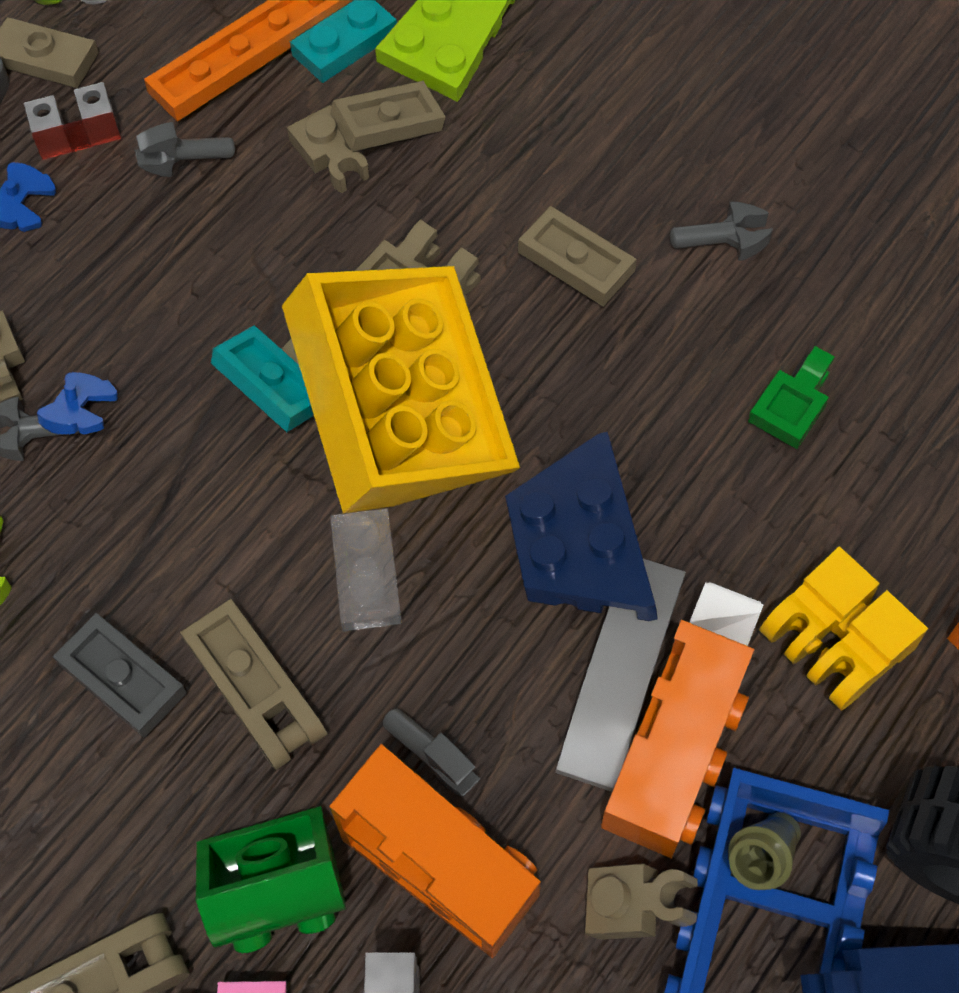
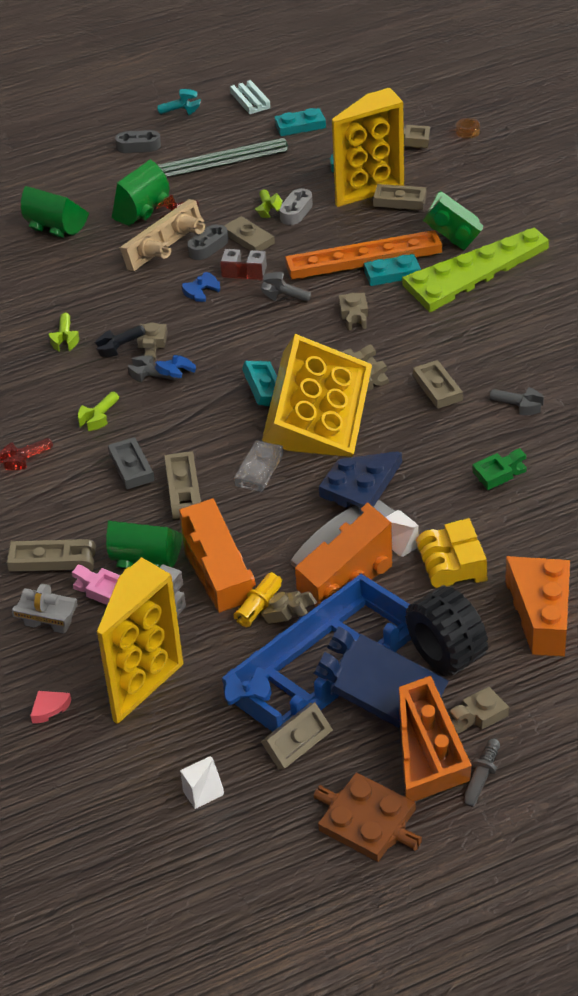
camera: 30 degrees right, 20 degrees down
dark tan plate [330,81,446,152] -> none
dark grey bar [383,708,481,797] -> none
olive cone [728,812,801,890] -> none
none -> yellow axle [233,572,282,627]

